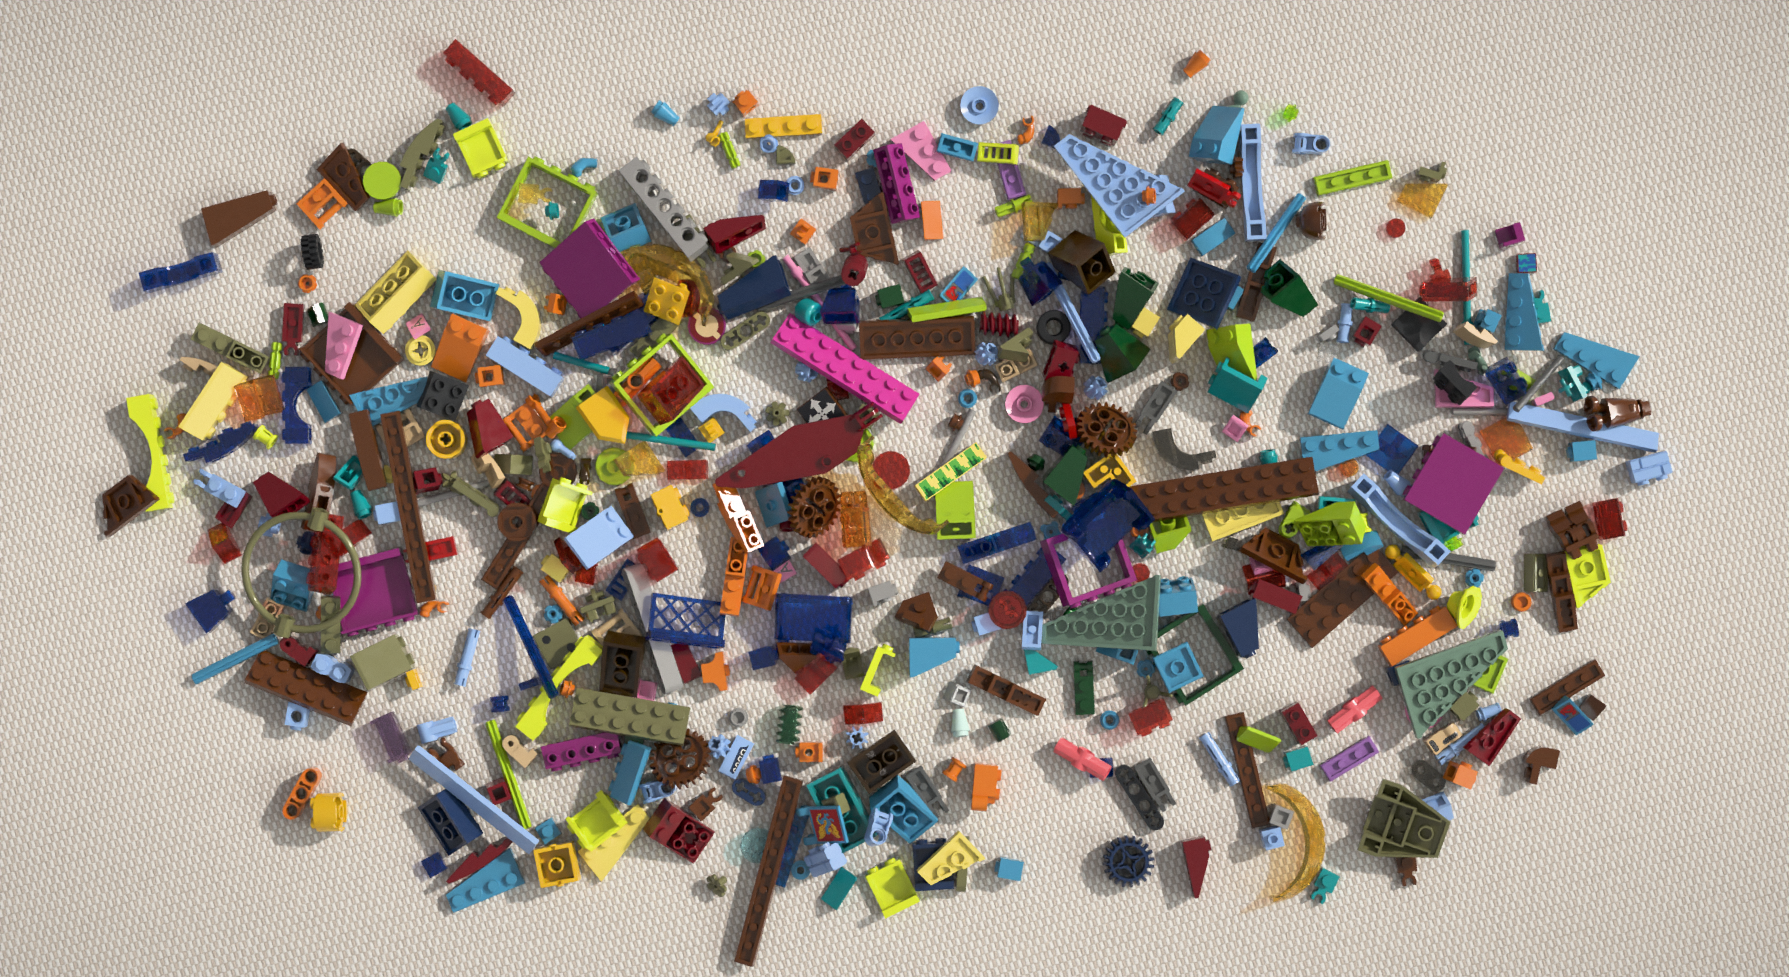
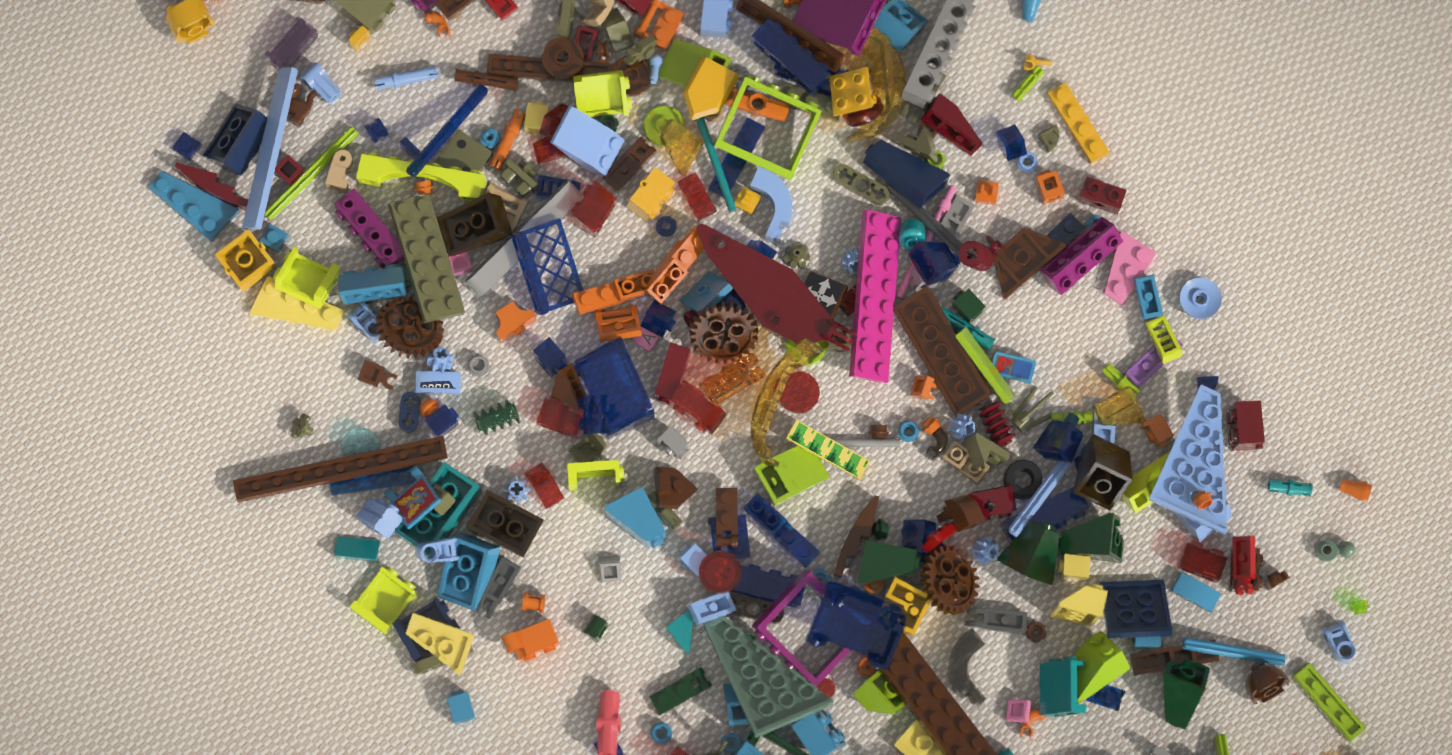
camera: 55 degrees right, 10 degrees down
orange brick [525,394,567,439] -> none
teal bar [553,352,610,374] -> none
dark brown arm [579,458,592,485] -> none
clear red slope [637,356,705,425] -> none
dark red slope [643,798,715,864] -> none
dark red slope [670,639,702,684] -> none
tile [688,306,726,345] -> none
light blue gear [707,92,730,116] -> none
orange brick [732,90,759,117] -> none
light blue plate [760,134,778,153] -> none
dark azure plate [791,860,810,880] -> none
orange brick [795,742,823,762] -> none
dark red slope [902,250,938,294] -> none
orange slope [921,201,943,241] -> none
light aqua cone [951,709,970,737] -> none
reddish brown slope [966,664,1046,716] -> none
bright pink dish [1005,385,1044,423] -> none
orange arm [1017,116,1034,145] -> none
teal plate [1044,494,1074,522] -> none
teal plate [1128,533,1156,559] -> none
dark azure slope [1188,106,1245,165] -> none
light blue arch [1239,124,1267,242] -> none

